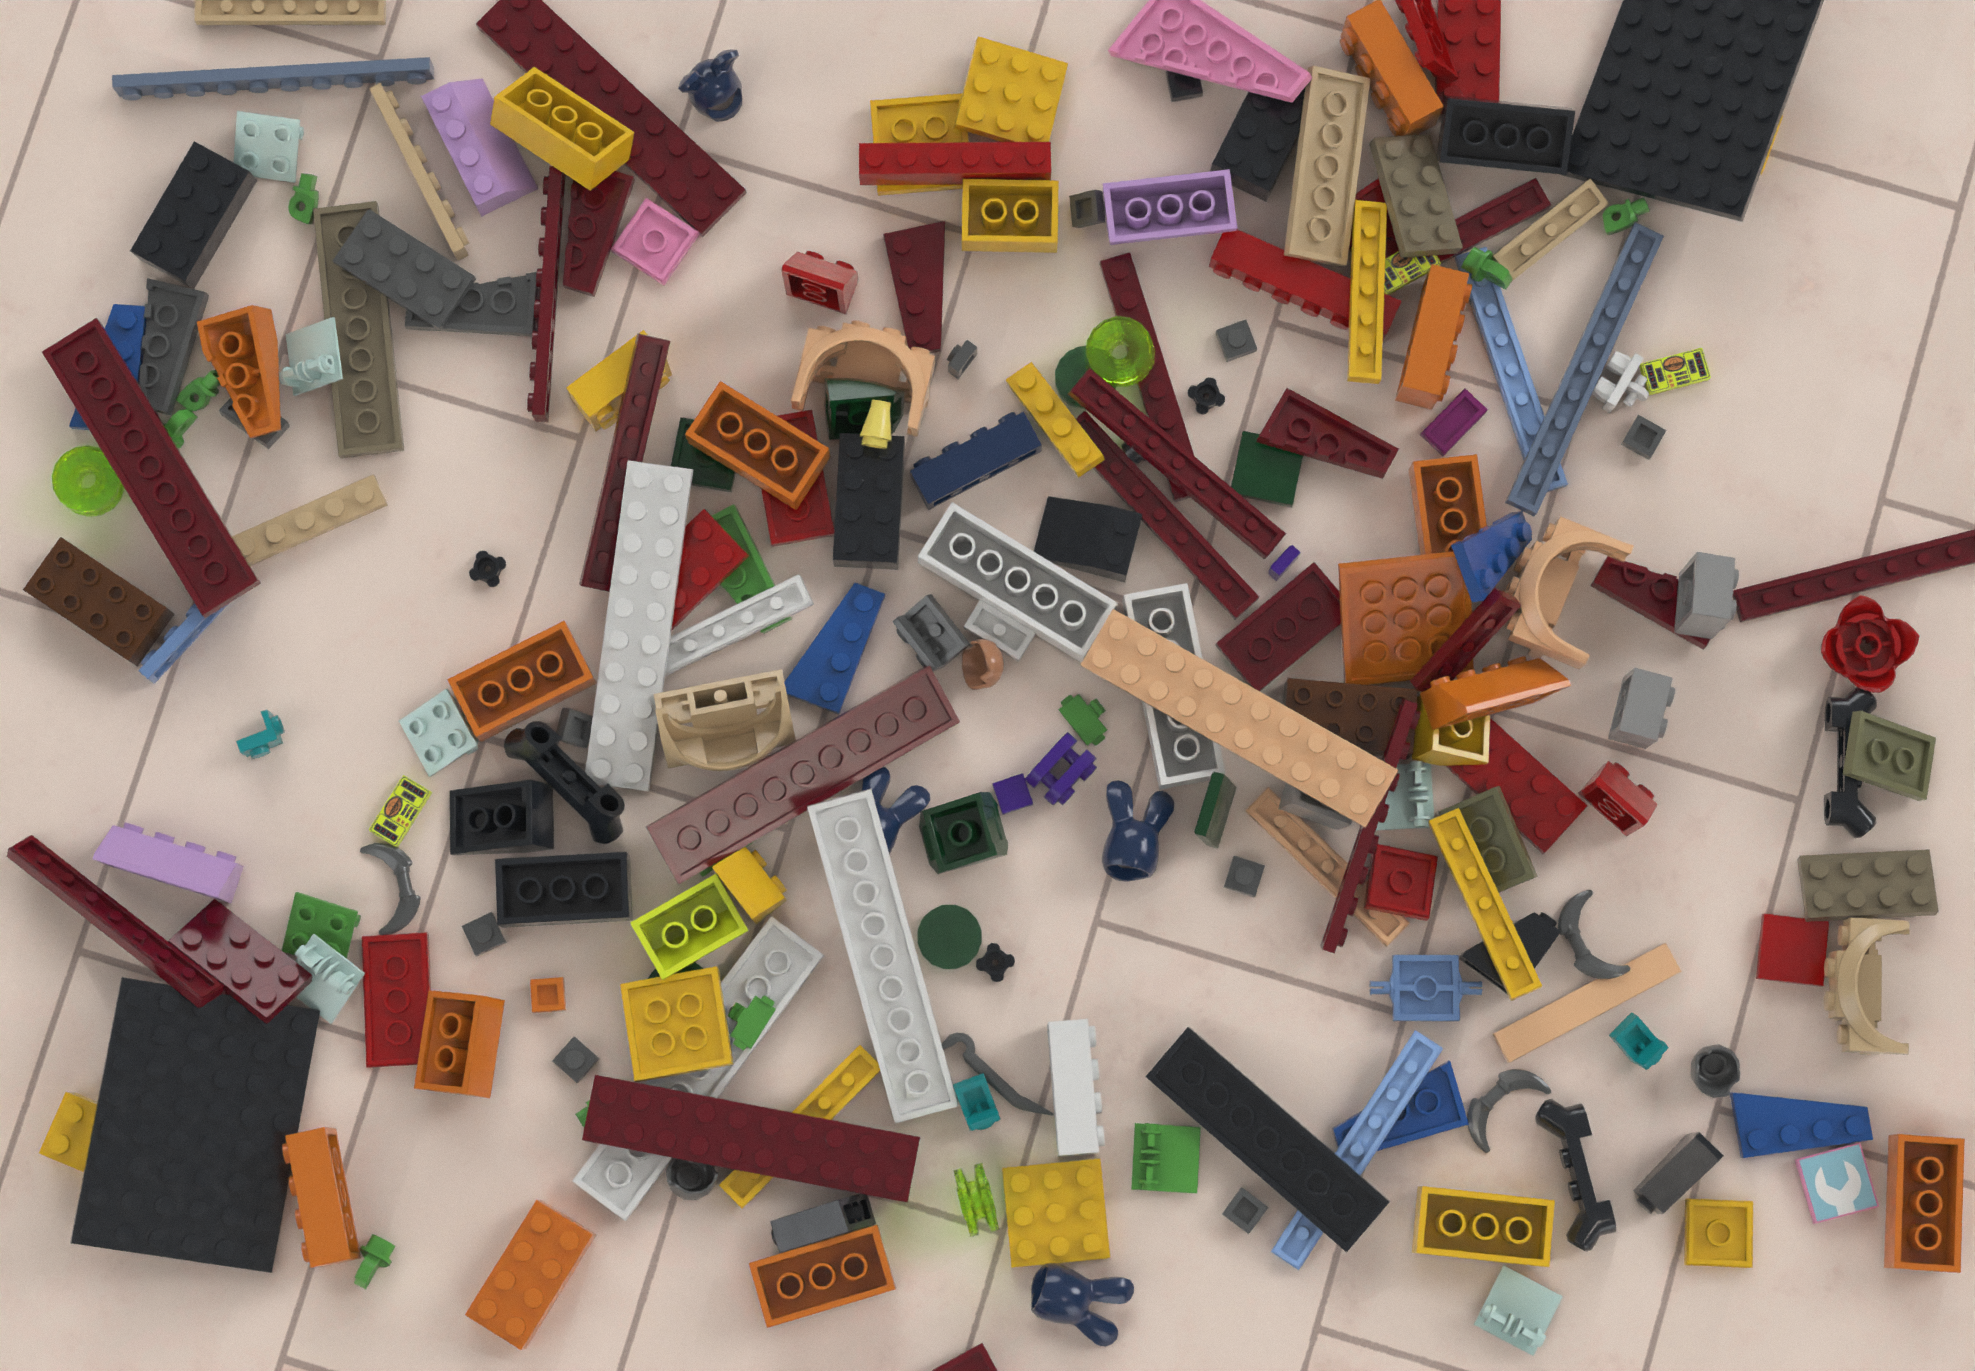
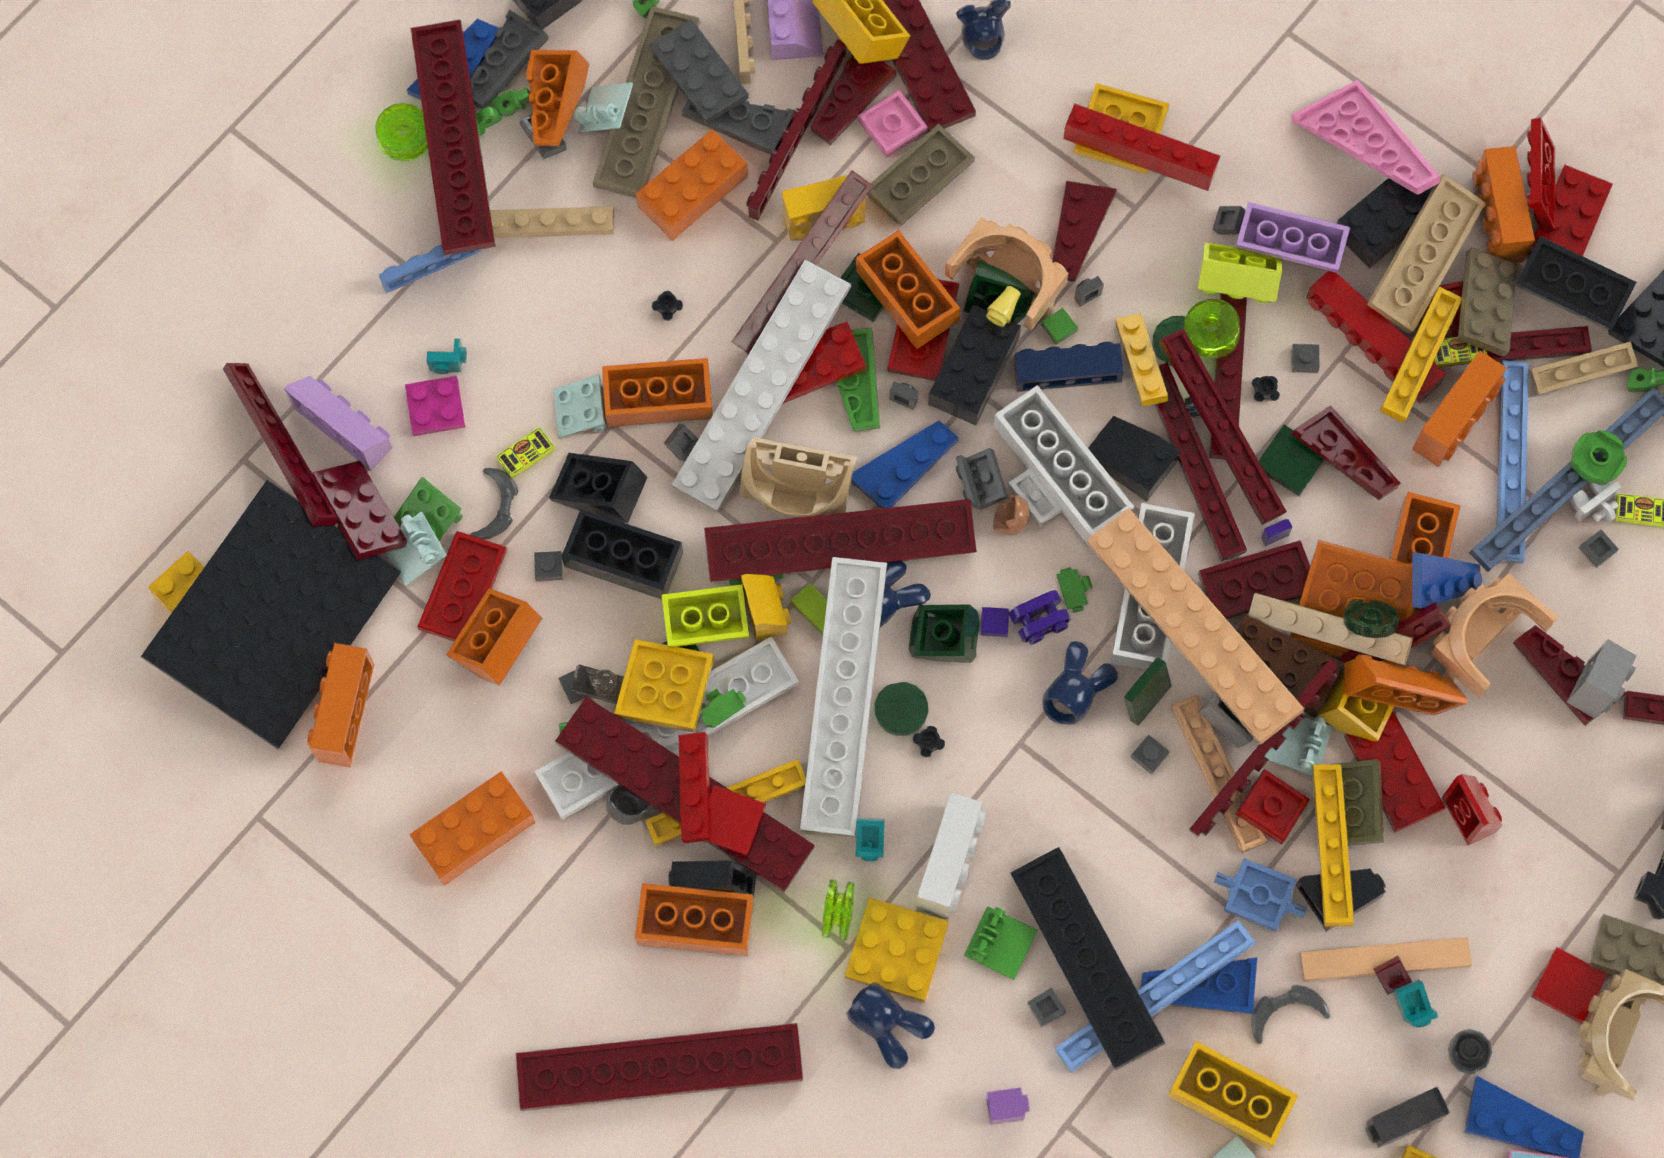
camera: 25 degrees right, 10 degrees down
reddish brown brick [23,537,174,667] -> none
bright green piece [354,1234,396,1289] -> none
black plate [504,721,625,844] -> none
orange plate [530,977,566,1013] -> none
white tile [665,574,814,677] -> none
red slope [781,251,859,314] -> none
dark grey piece [942,1033,1054,1116] -> none
yellow plate [954,36,1068,142] -> none
yellow brick [962,179,1059,253] -> none
black plate [1166,70,1203,102] -> none
magenta tile [1420,388,1488,456] -> none
bright green piece [1461,247,1513,290] -> none
black plate [1535,1099,1616,1252] -> none
dark grey piece [1557,890,1630,979] -> none
light grey brick [1608,668,1675,749] -> none
none -> dark pink plate [405,375,466,436]
none -> clear smoke tile [571,664,624,704]
none -> orange brick [636,129,748,241]
none -> red plate [678,732,711,844]
none -> red tile [703,785,766,857]
none -> lime tile [790,583,827,635]
none -> dark tan plate [867,124,975,226]
none -> dark grey plate [889,381,918,410]
none -> medium lavender brick [986,1087,1030,1125]
none -> bright green tile [1041,308,1078,345]
none -> neon yellow slope [1198,242,1282,303]
none -> tan plate [1248,593,1413,665]
none -> clear green tile [1343,600,1399,638]
none -> dark red tile [1373,956,1412,995]
none -> bright green plate [1570,430,1627,485]

